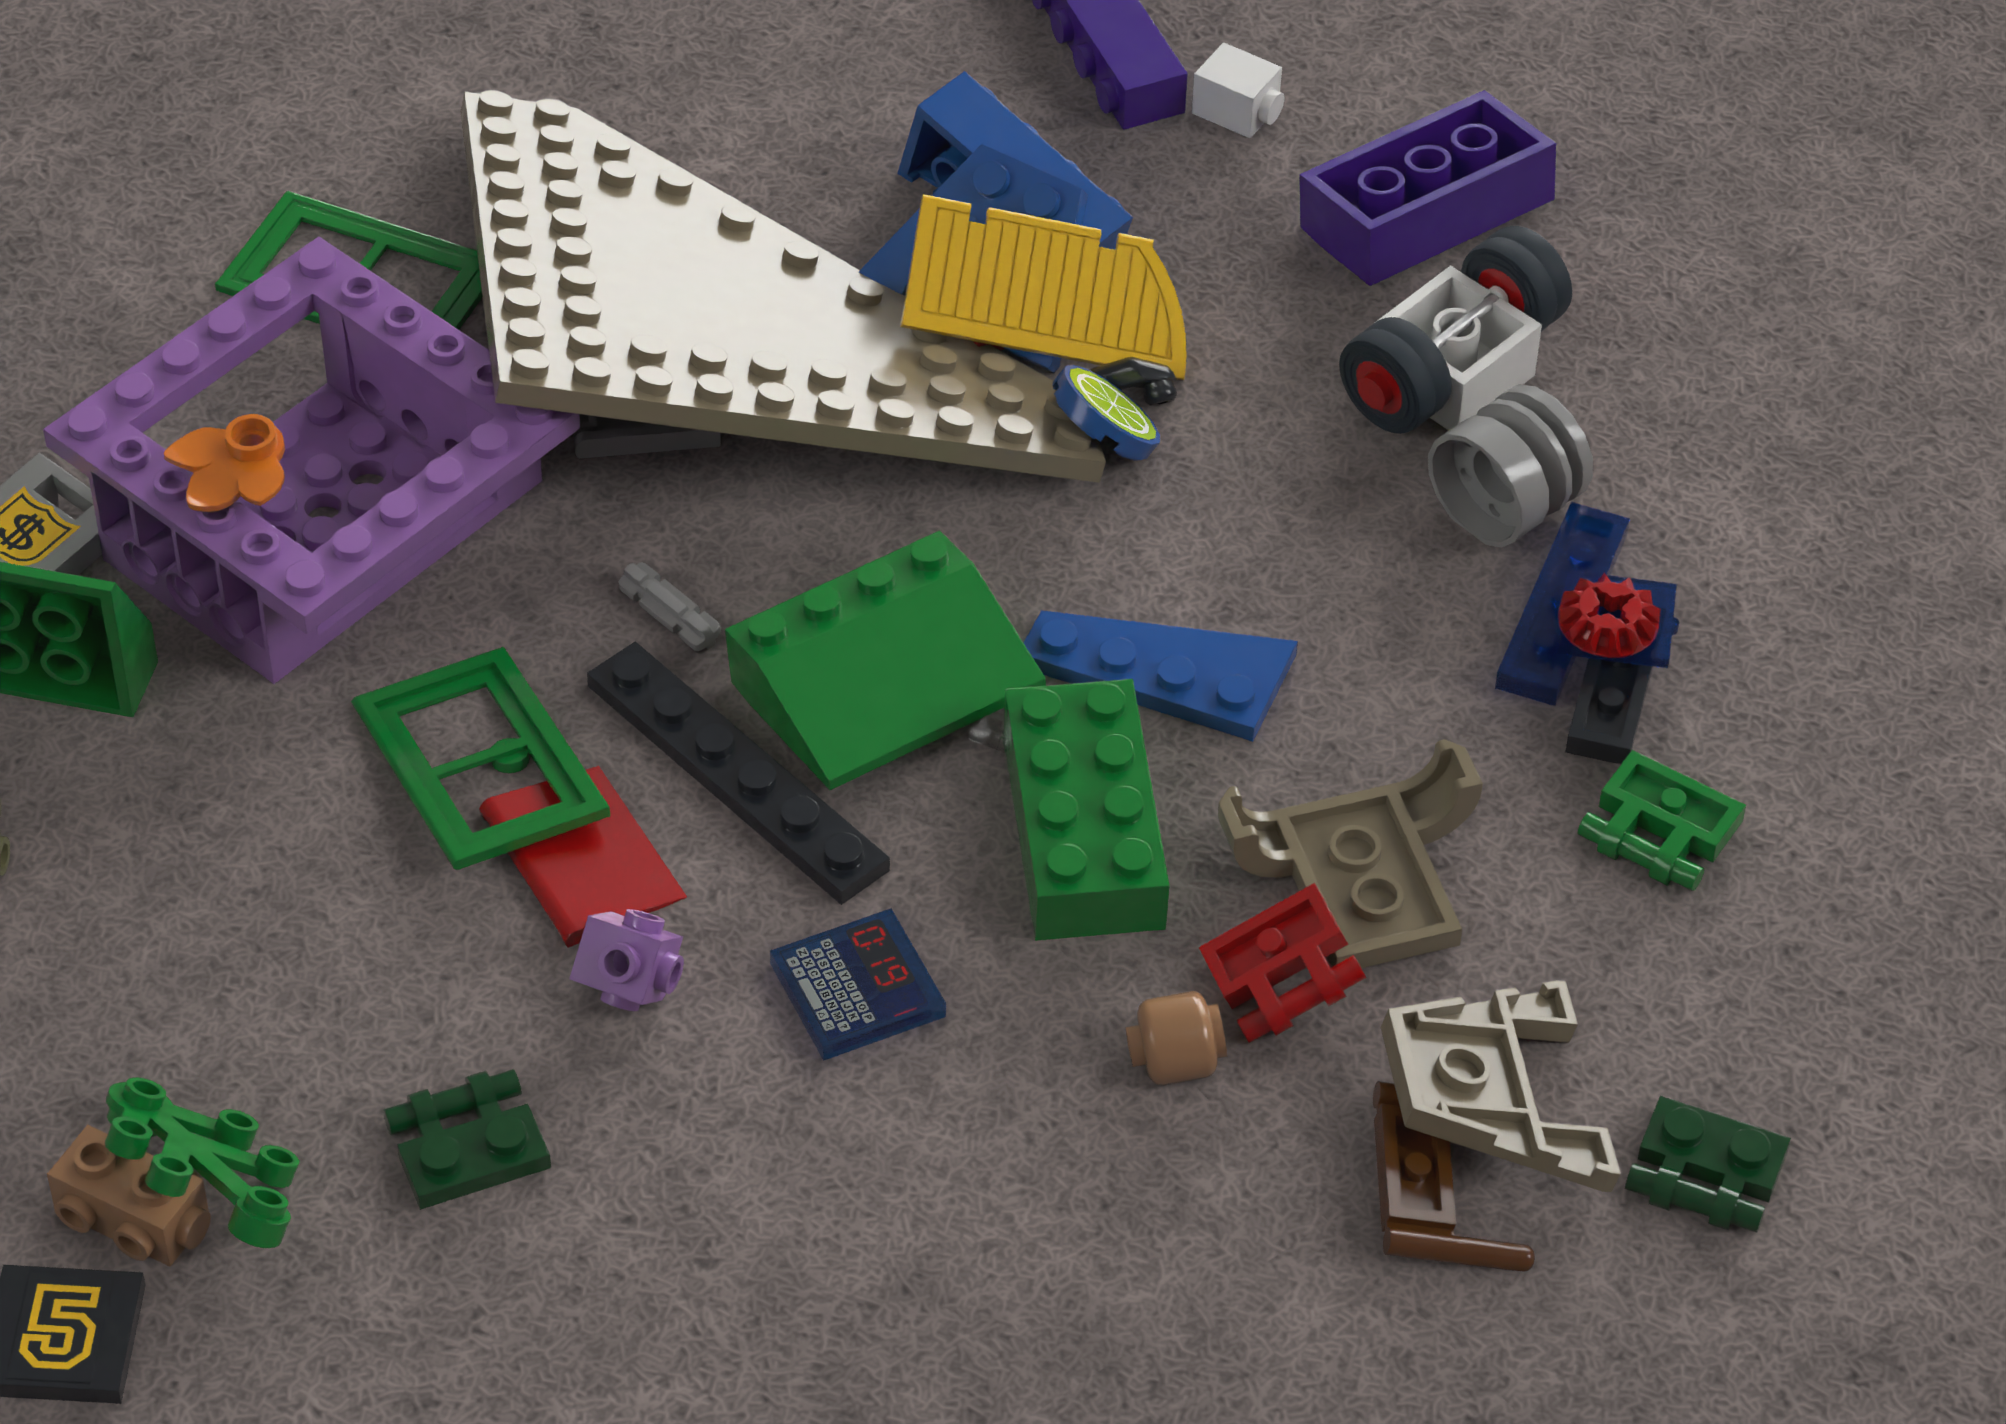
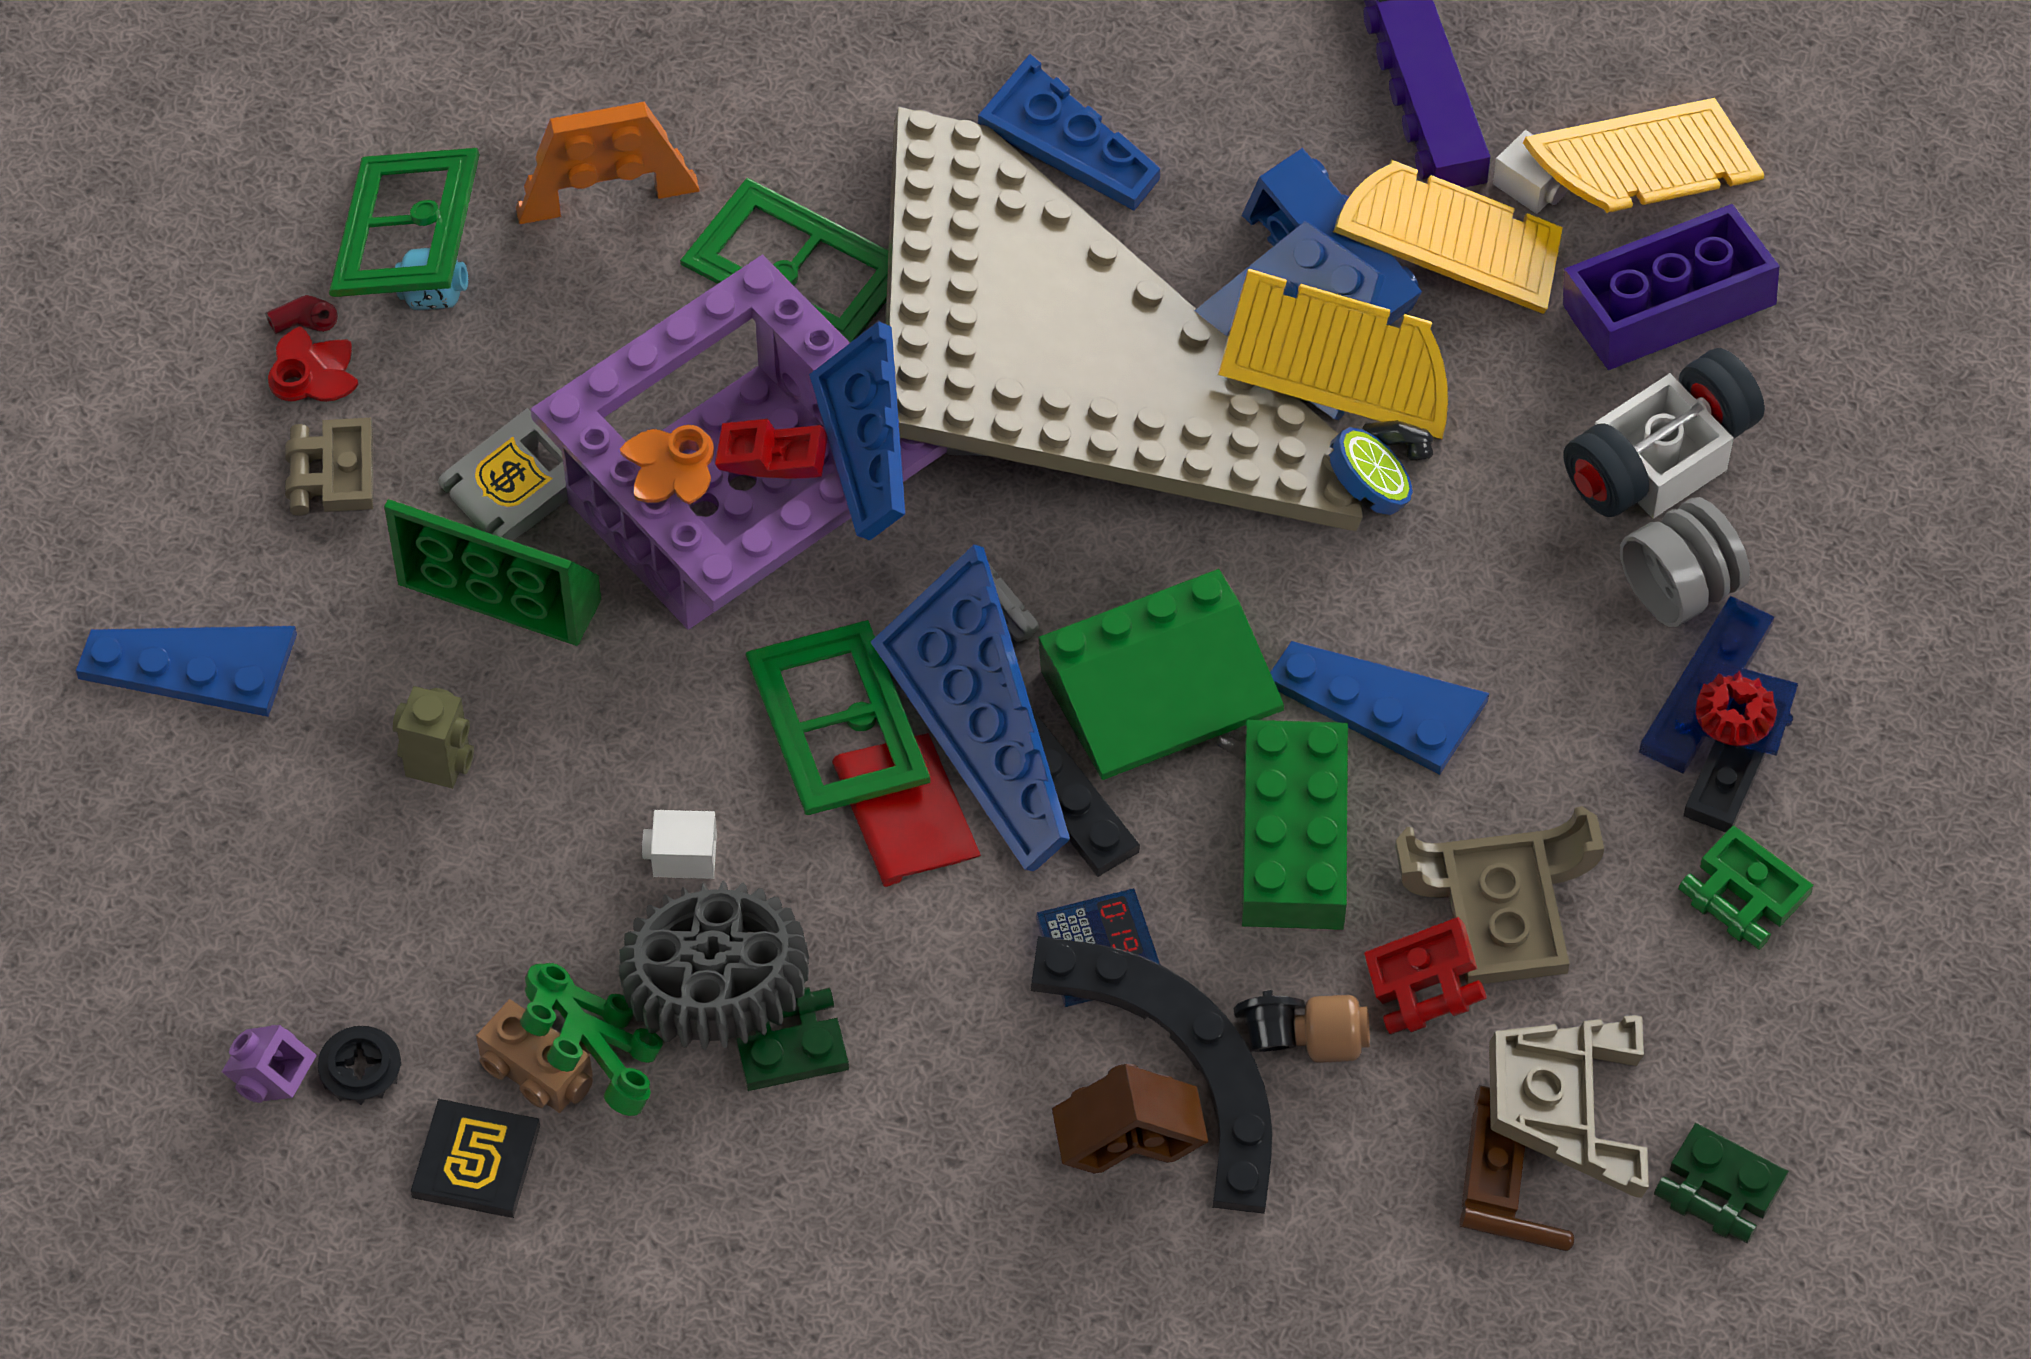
camera: 10 degrees right, 10 degrees up
medium lavender brick [569,909,684,1011] -> none
none -> orange wing [516,101,700,225]
none -> dark grey gear [619,880,809,1051]
none -> white brick [642,810,717,879]
none -> red slope [715,418,828,479]
none -> blue wing [809,321,905,540]
none -> blue wing [871,544,1070,871]
none -> blue wing [978,54,1160,211]
none -> black plate [1031,936,1272,1214]
none -> reddish brown brick [1052,1064,1208,1174]
none -> black piece [1233,990,1305,1052]
none -> yellow piece [1333,160,1563,314]
none -> yellow piece [1523,98,1764,213]

